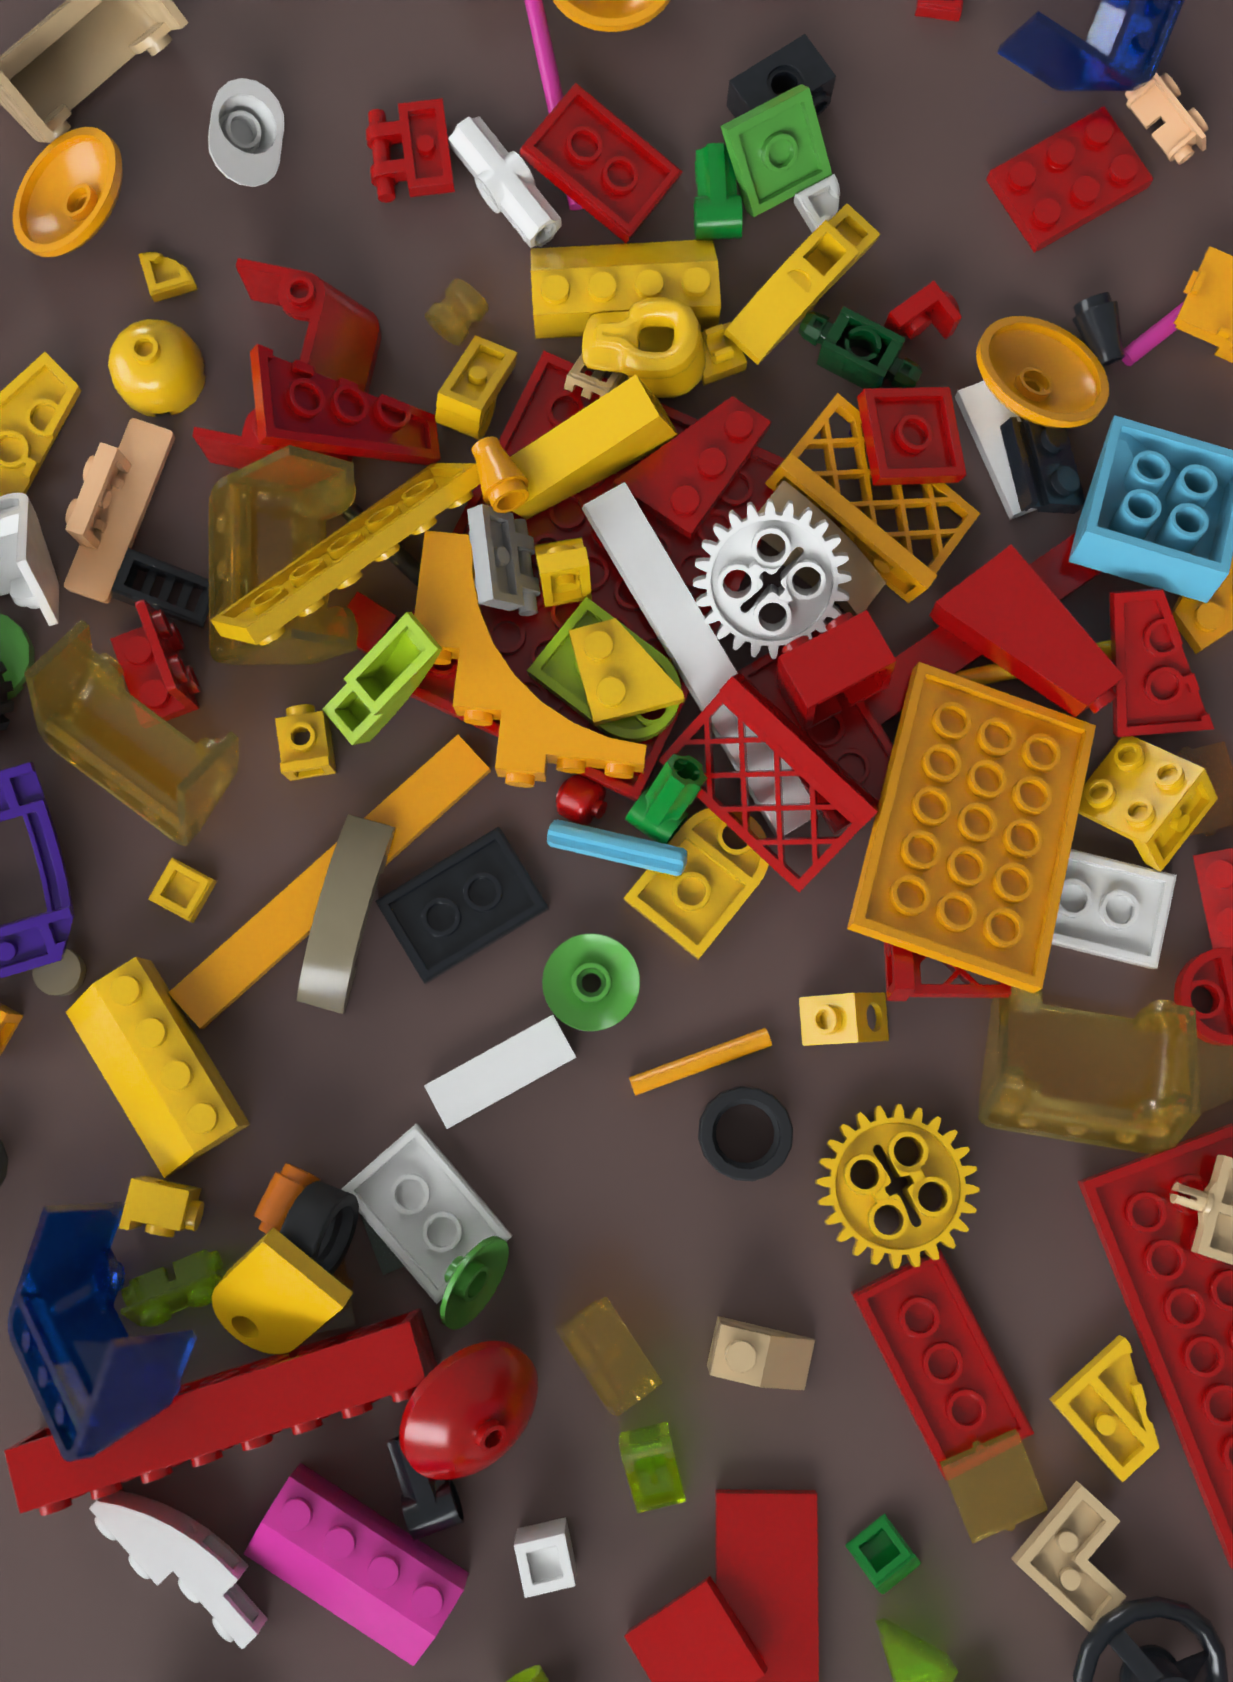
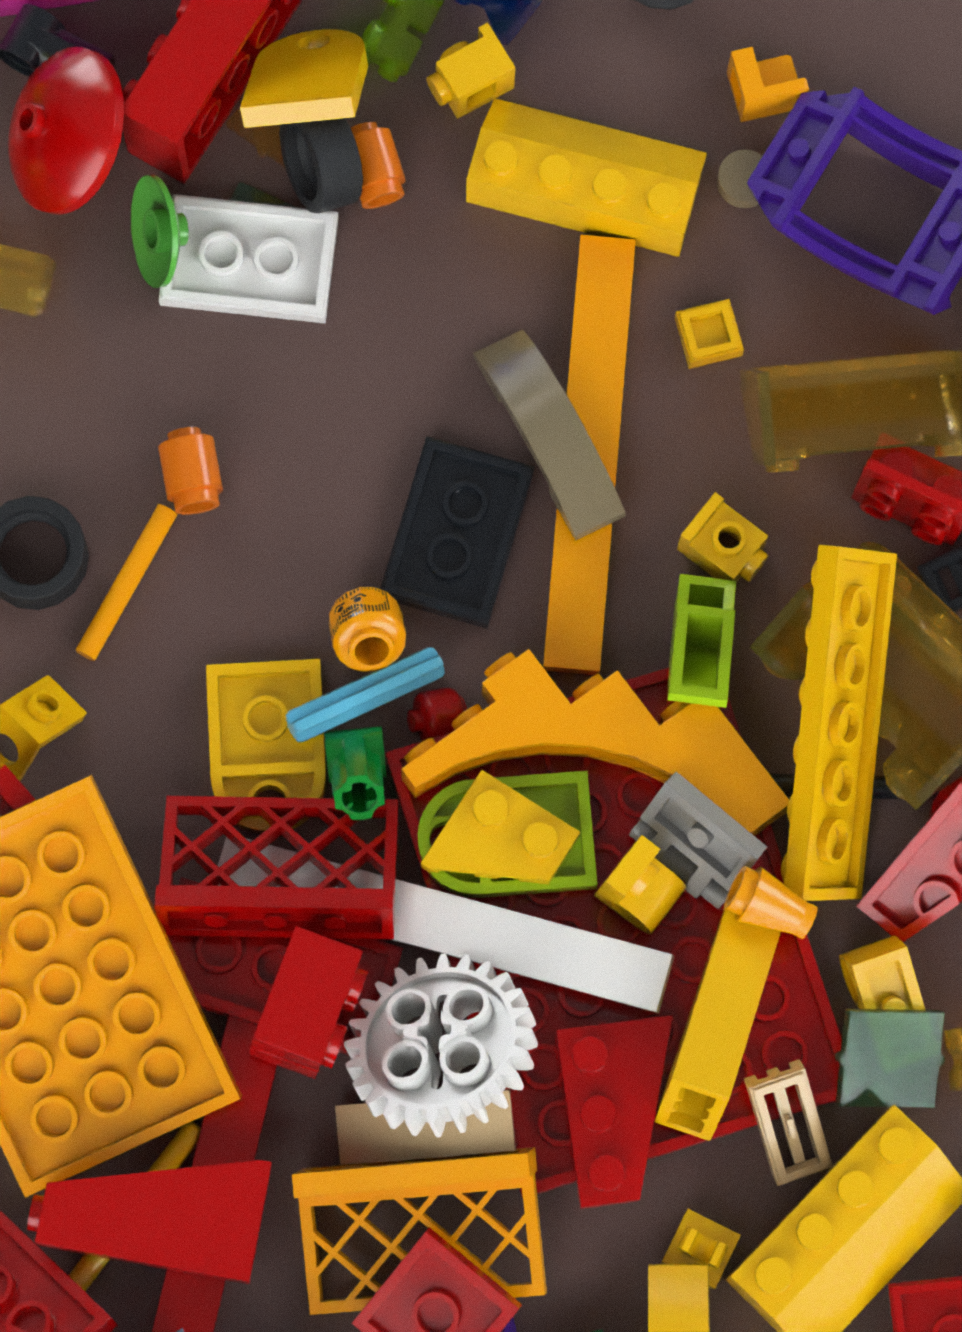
camera: 135 degrees right, 5 degrees down
red tile [331,591,399,654] -> none
white tile [424,1015,577,1129] -> none
bright green dish [542,933,640,1031] -> none
yellow piece [582,297,706,398] -> none
none -> orange brick [158,427,223,515]
none -> light orange head [329,587,406,672]
none -> clear green piece [835,1009,945,1107]

